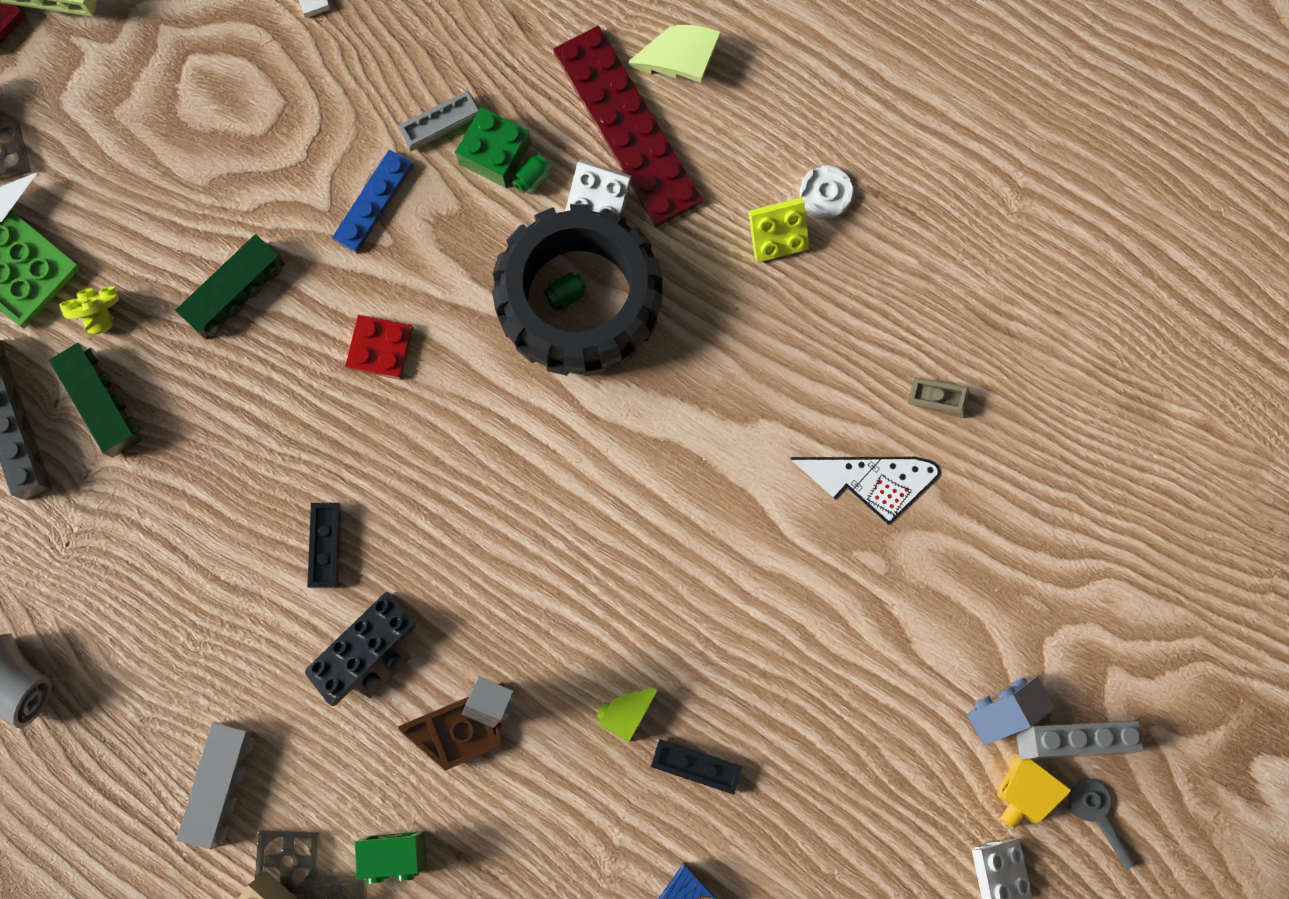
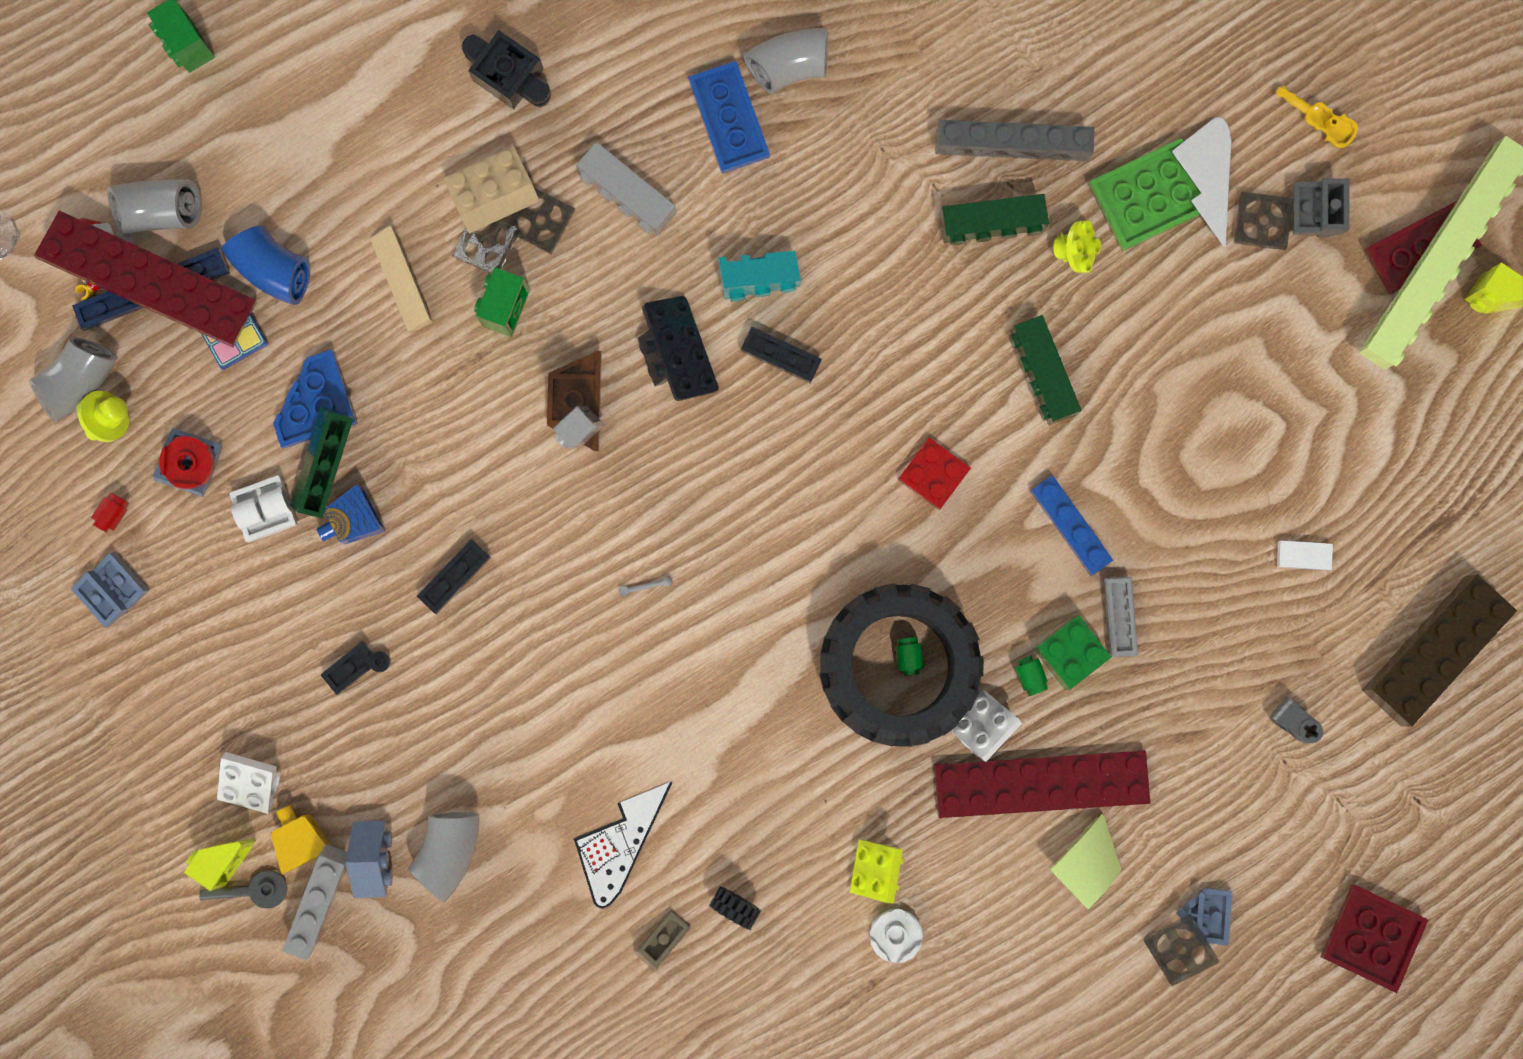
camera: 115 degrees right, 5 degrees up
lime slope [597,687,658,742] -> none
none -> neon yellow slope [184,838,256,891]
none -> black hinge [320,641,391,695]
none -> light grey brick [408,812,480,903]
none -> light grey hinge [619,577,672,597]
none -> blue plate [688,61,770,174]
none -> black tyre [709,886,761,930]
none -> teal wedge [718,251,801,302]

